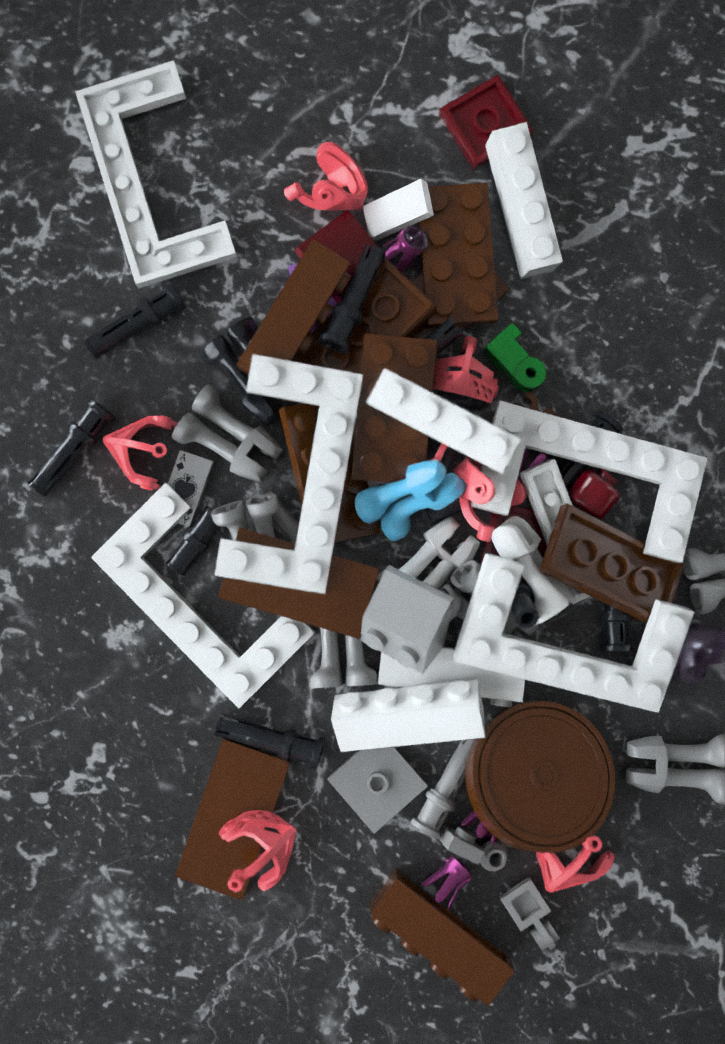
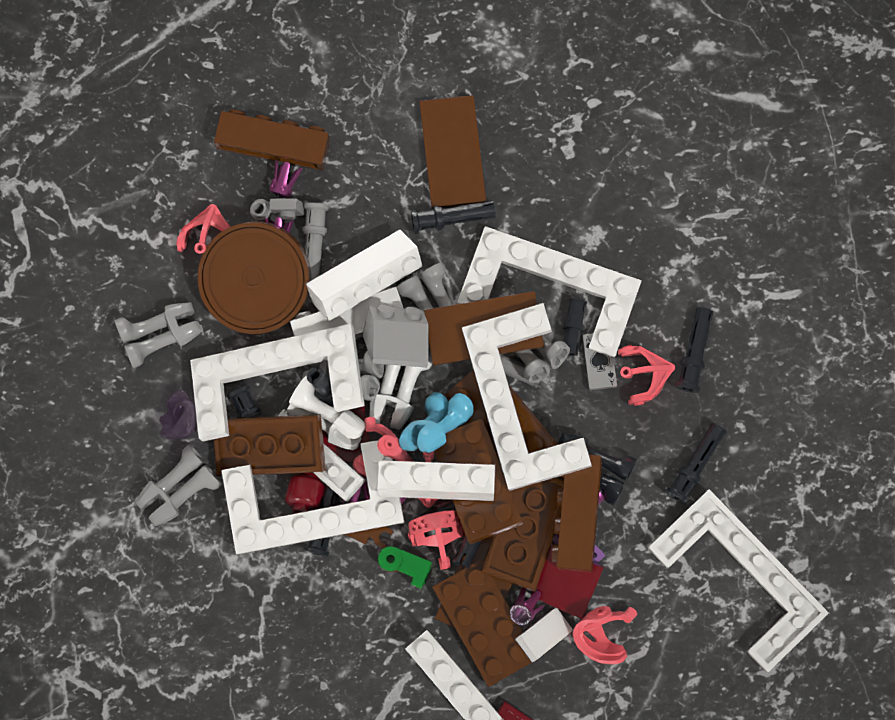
camera: 150 degrees right, 5 degrees down
light grey piece [171,383,283,482] -> none
coral helmet [219,810,296,892] -> none
black pin [319,245,386,354] -> none
light grey plate [327,747,428,834] -> none
light grey plate [499,877,560,951] -> none

